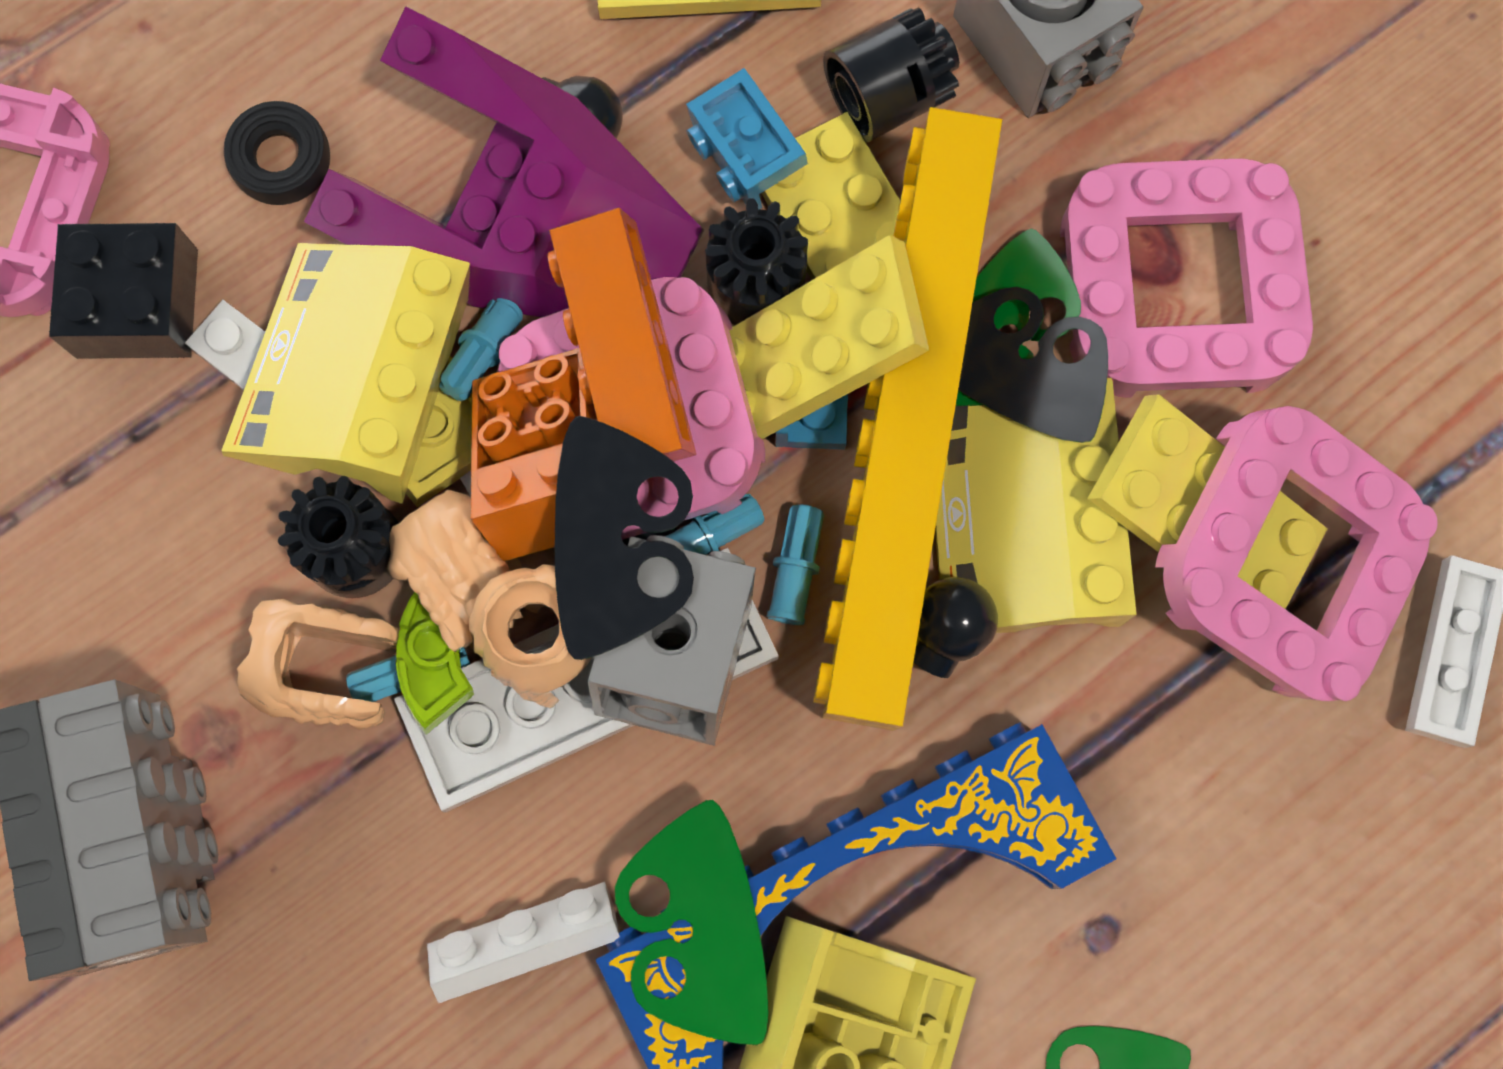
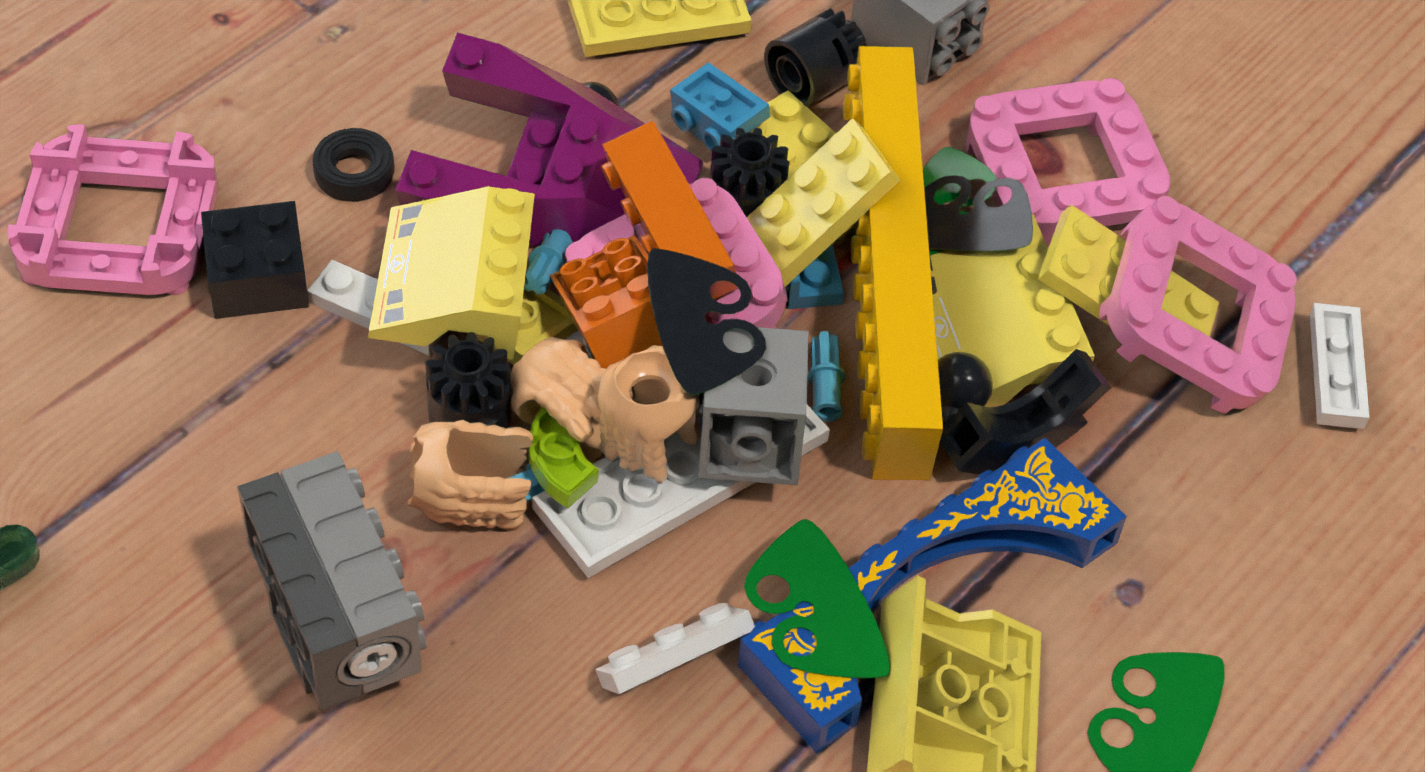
camera: 15 degrees left, 25 degrees down
none -> black arch [940,349,1112,474]

